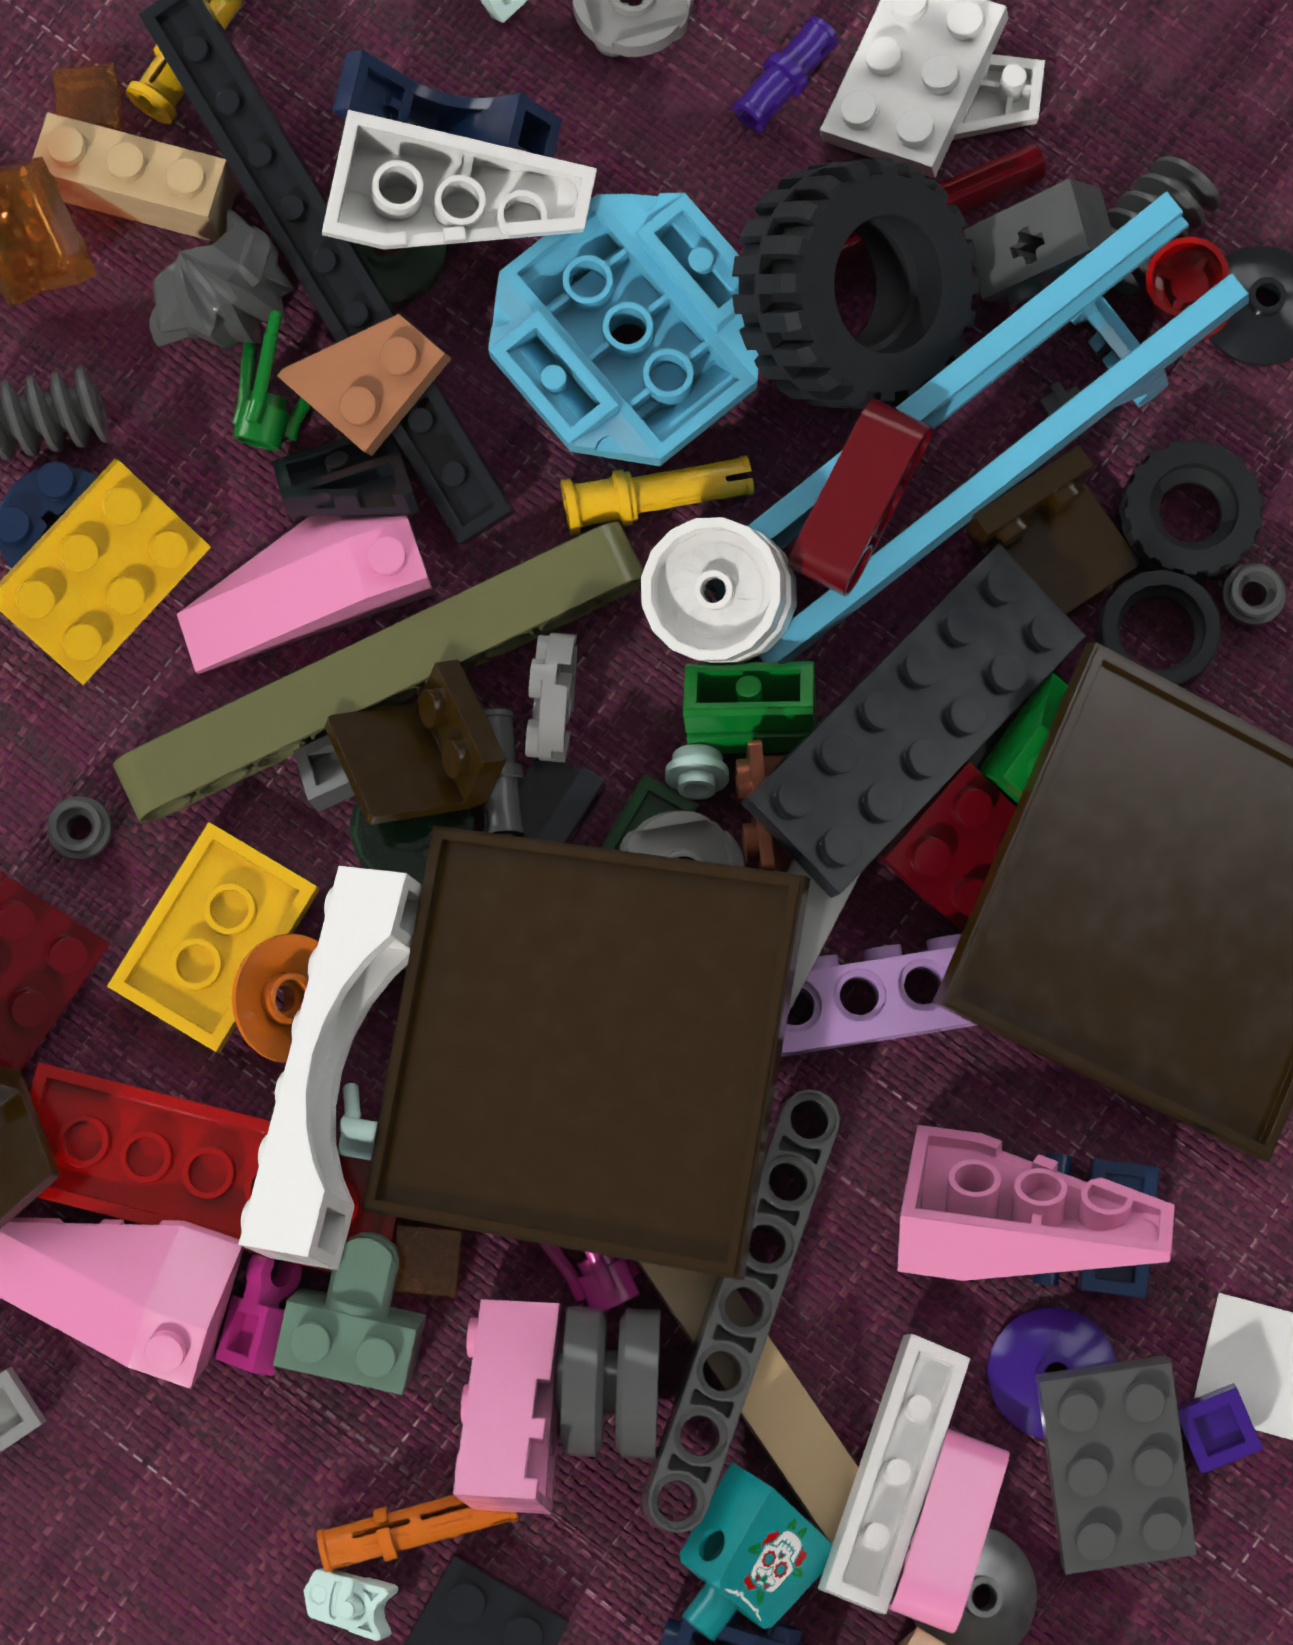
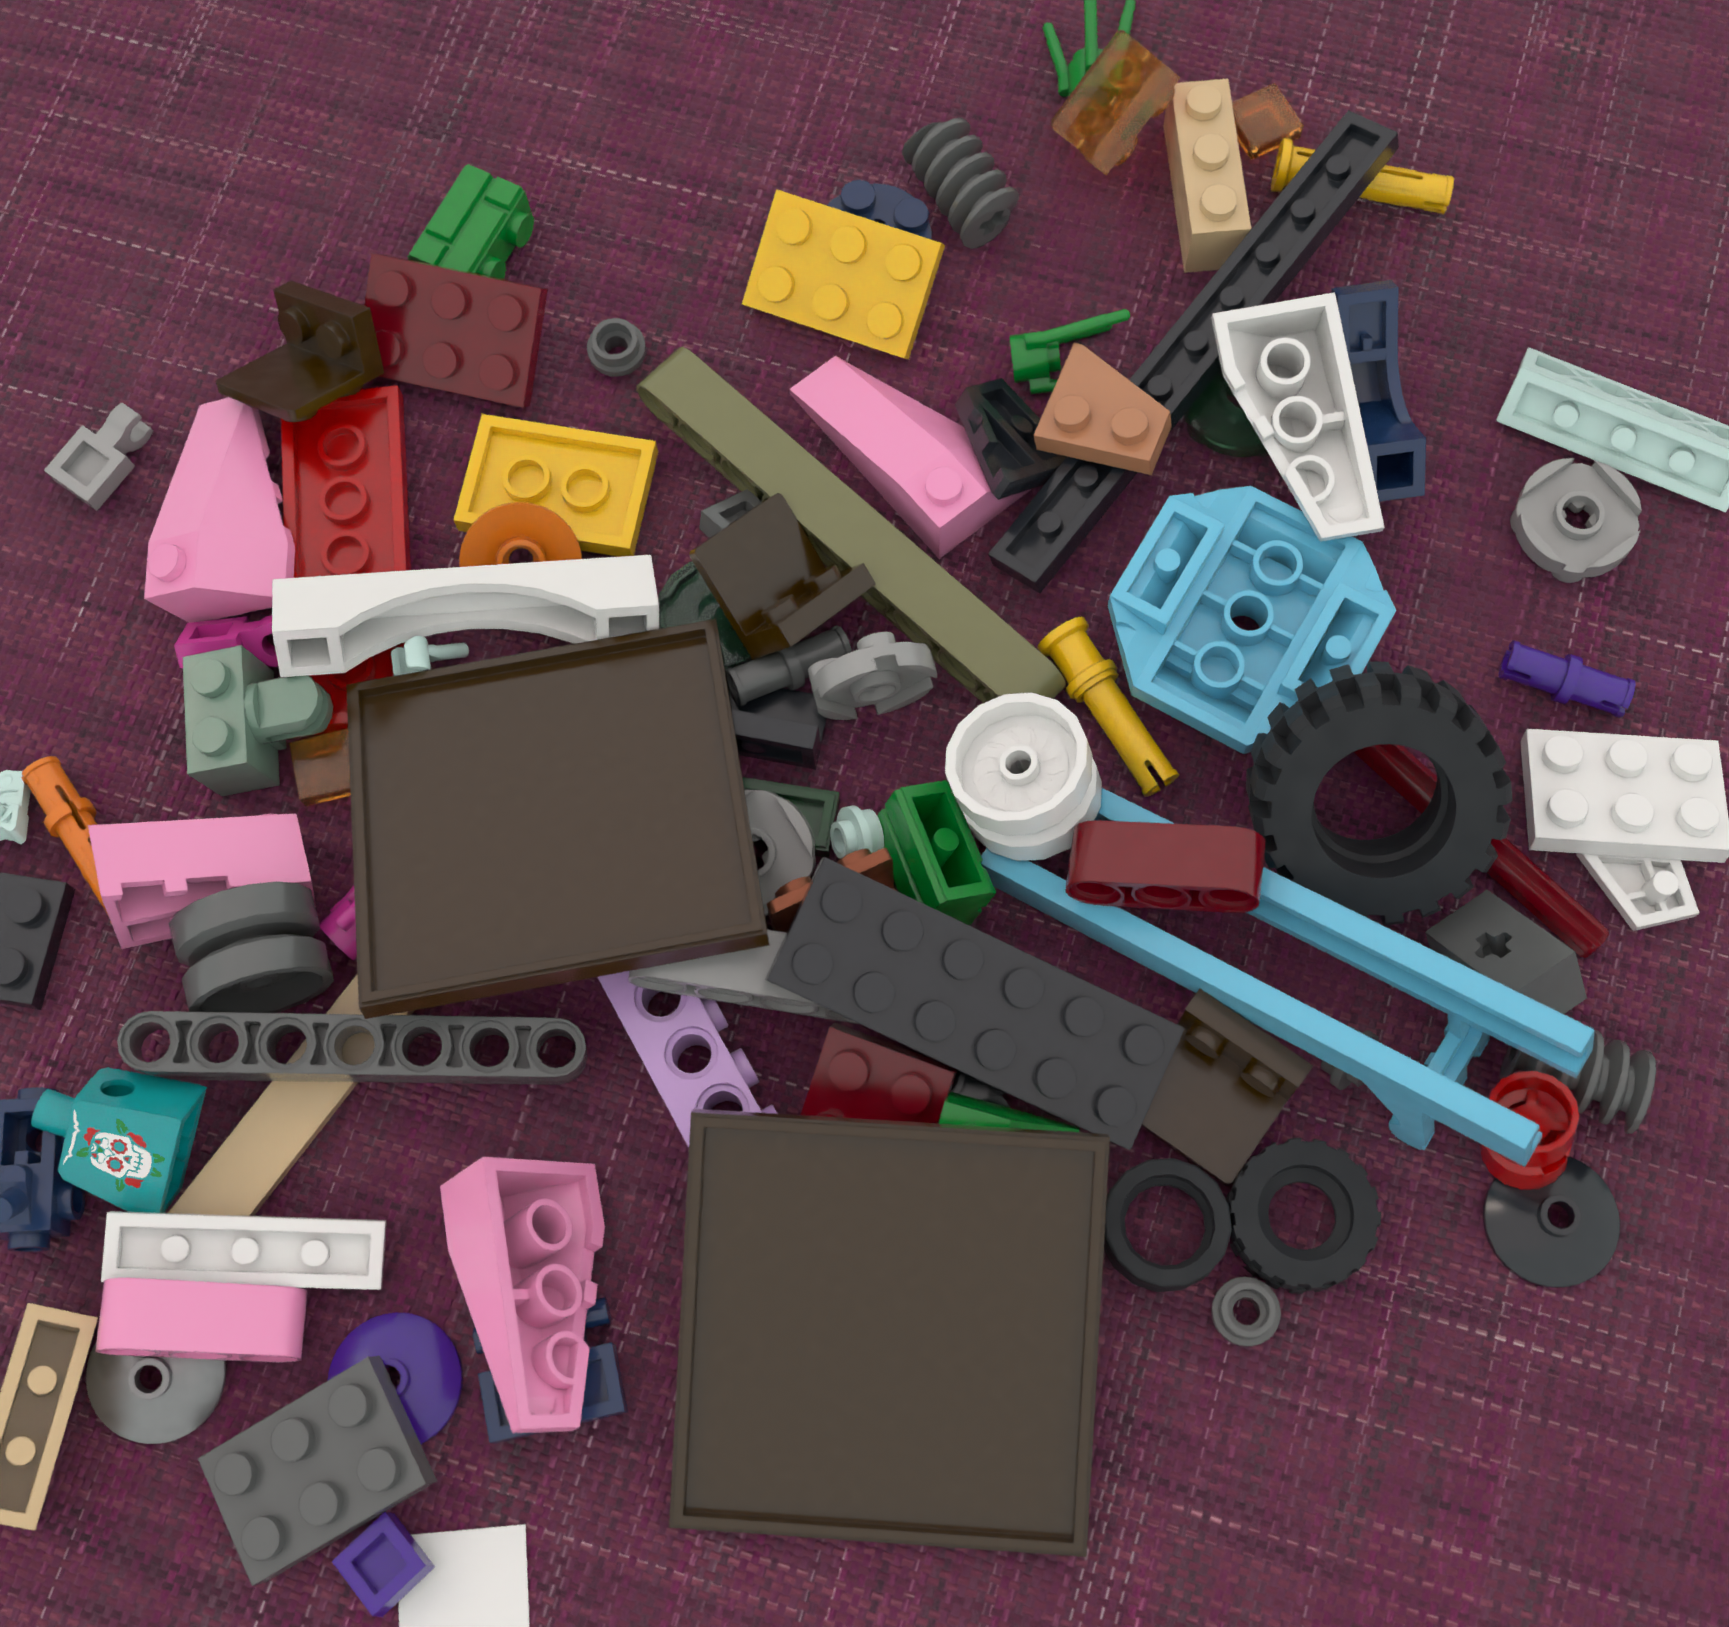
camera: 70 degrees right, 10 degrees down
dark grey hair [149,209,295,348] -> none

